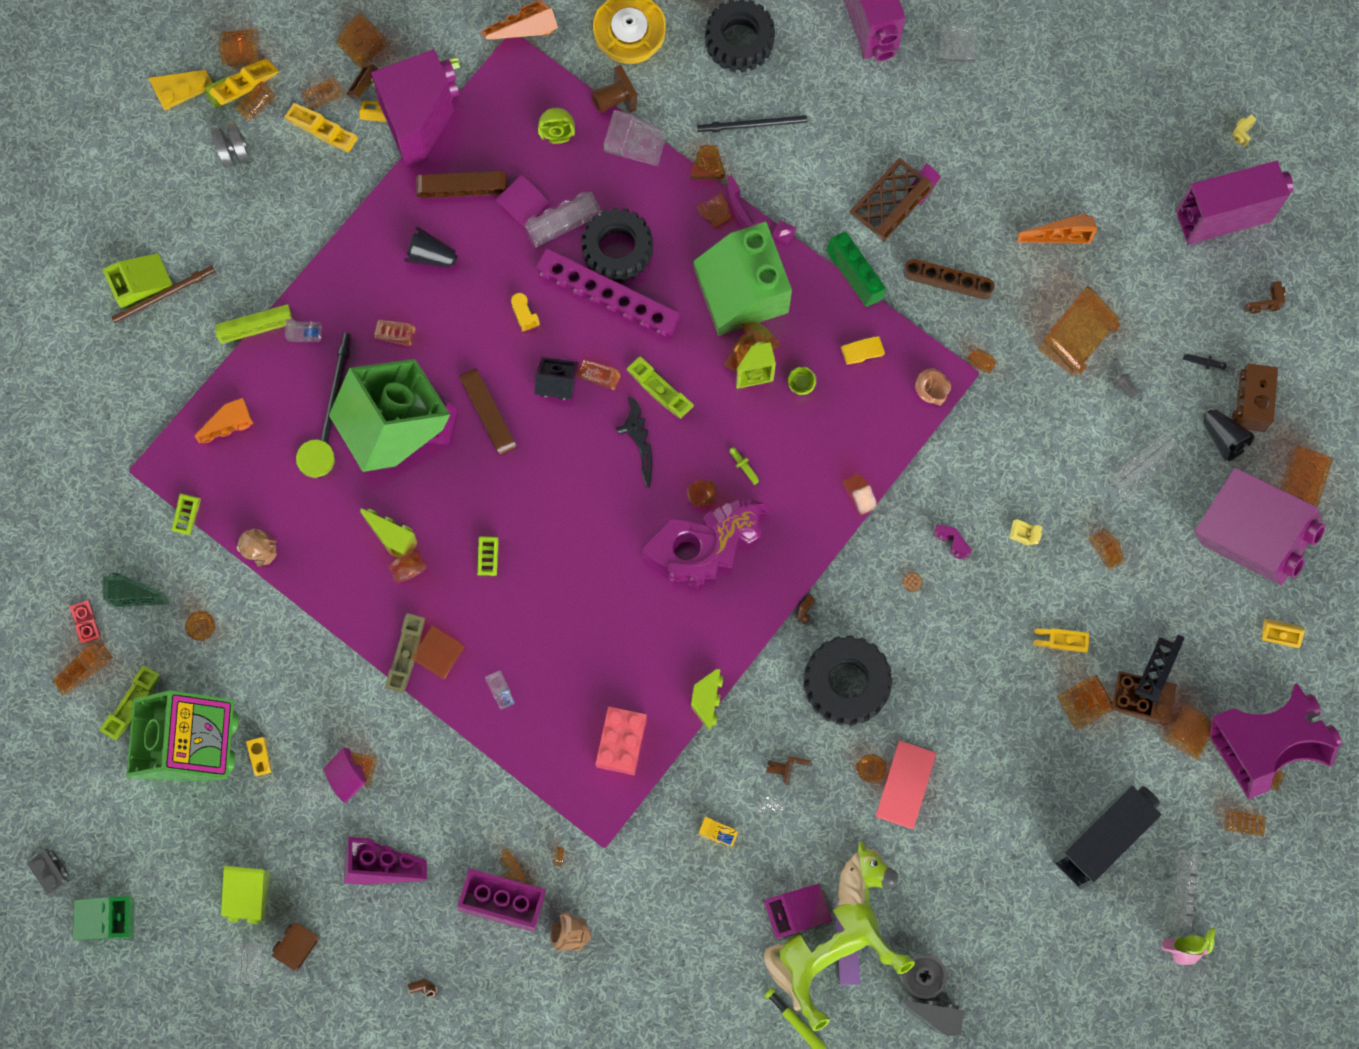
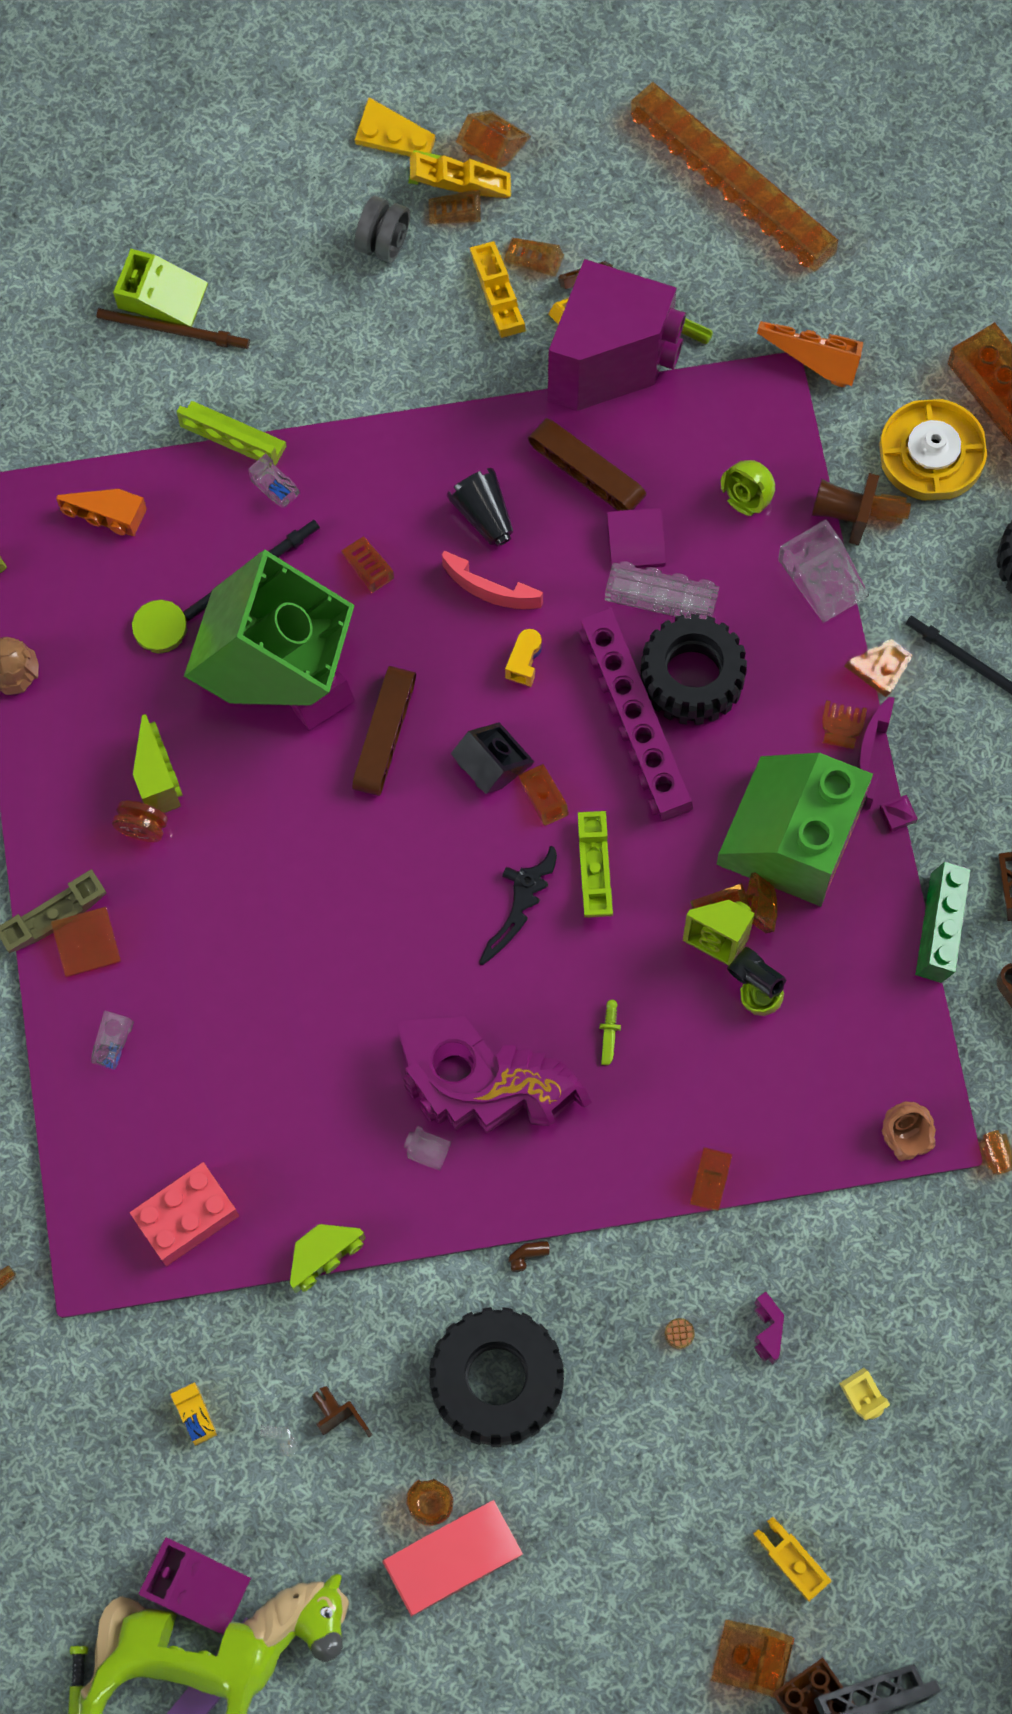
camera: 45 degrees right, 5 degrees down
clear orange slope [336,12,387,68] -> none
lime slope [477,536,499,576] -> none
clear orange hair [687,479,716,508] -> none
yellow slope [841,336,885,365] -> none
clear orange slope [1088,529,1125,570] -> none
none -> clear bracket [404,1126,451,1171]
none -> coral slope [442,551,543,609]
none -> black piece [727,947,786,999]
none -> clear orange brick [870,493,911,524]

